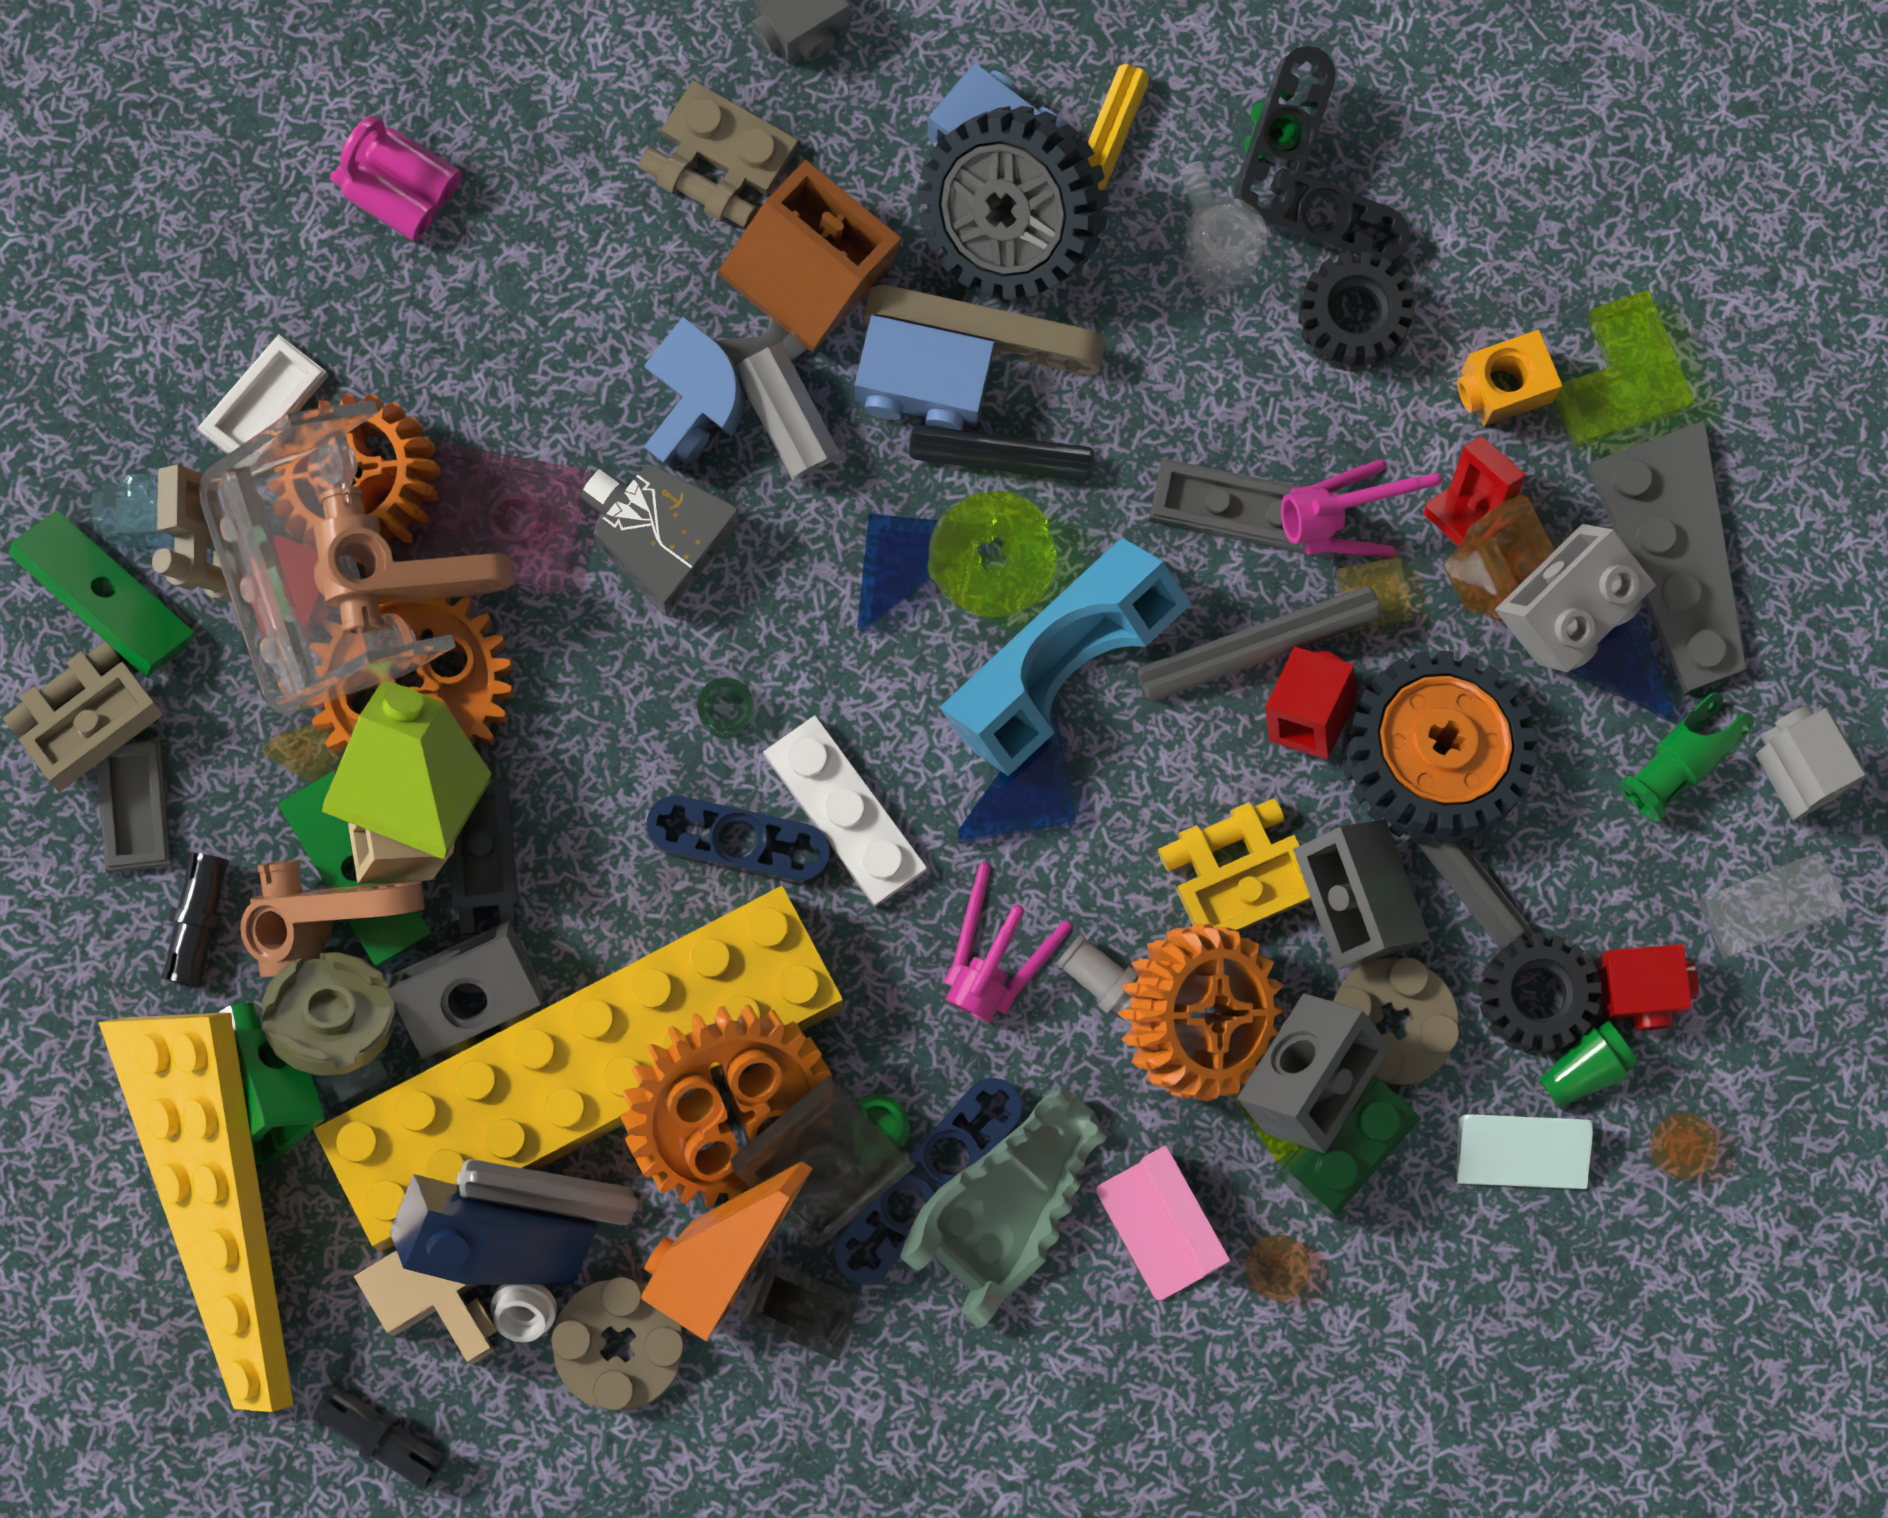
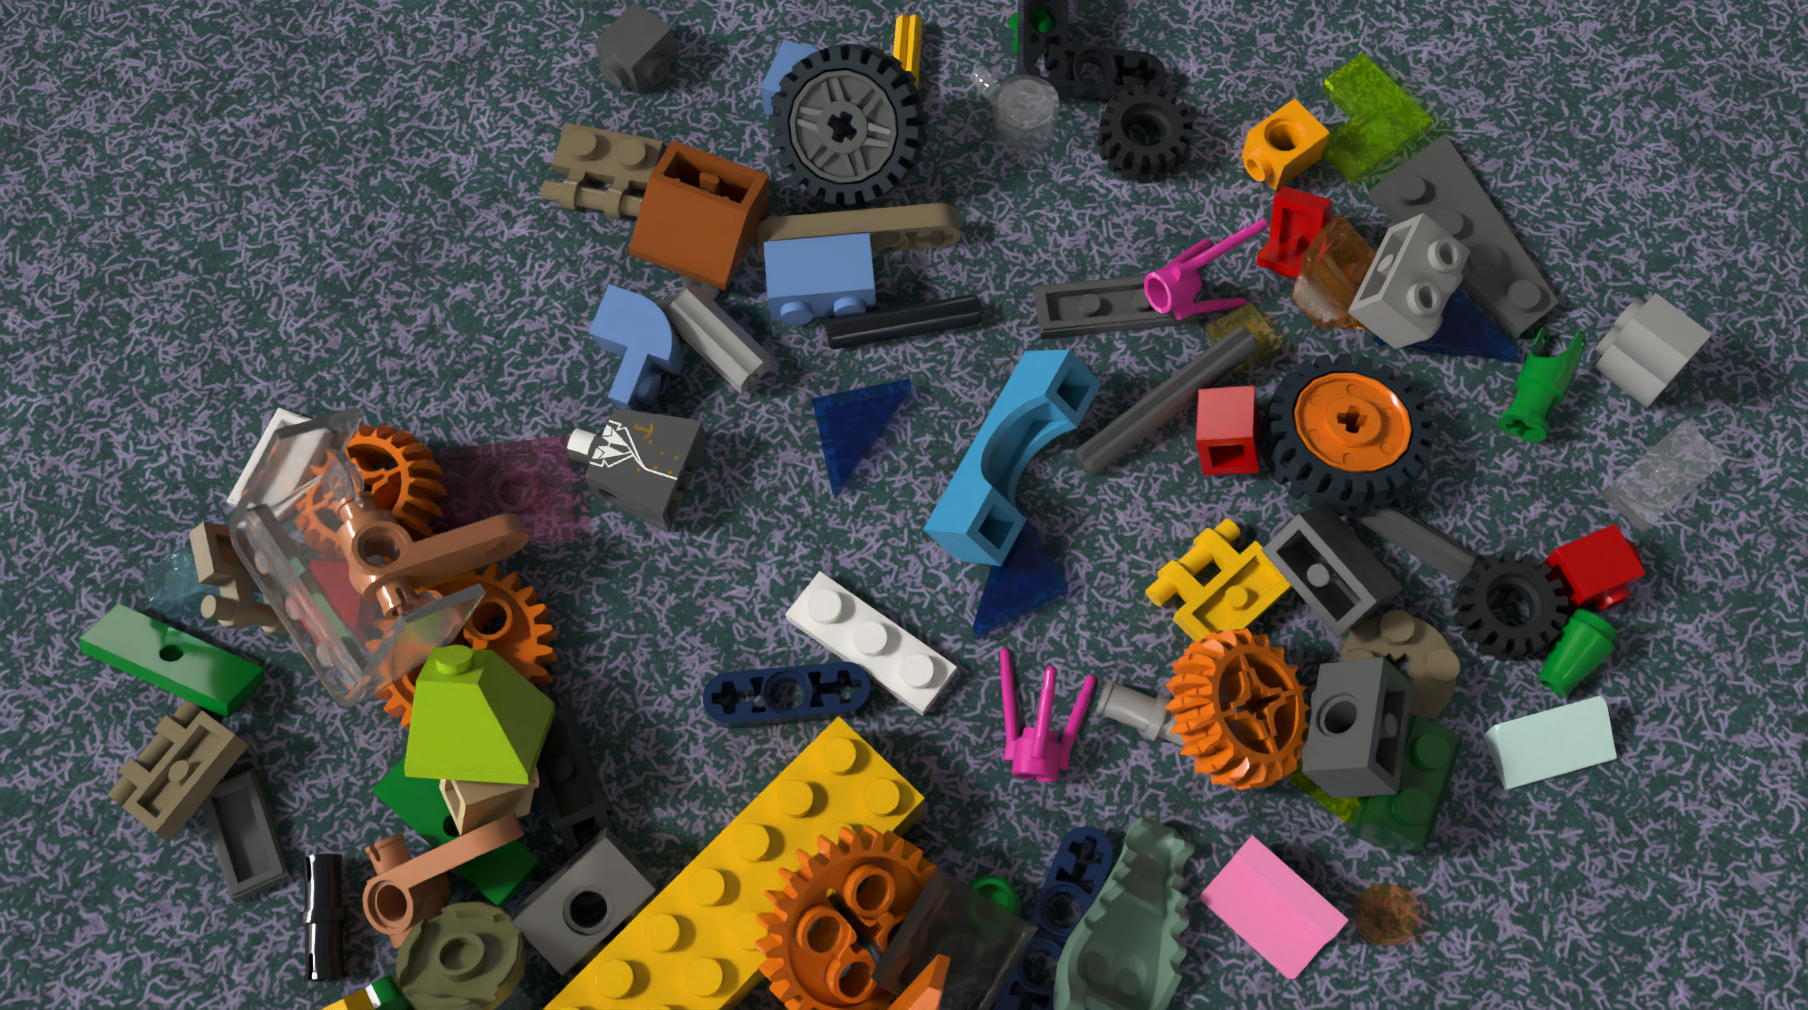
camera: 10 degrees left, 10 degrees down
clear yellow tile [261,725,341,784] -> none
dark pink piece [329,115,462,243] -> none
clear green bush [697,677,755,738] -> none
clear neon green plate [927,491,1057,618] -> none
clear orange tile [1649,1113,1717,1179] -> none

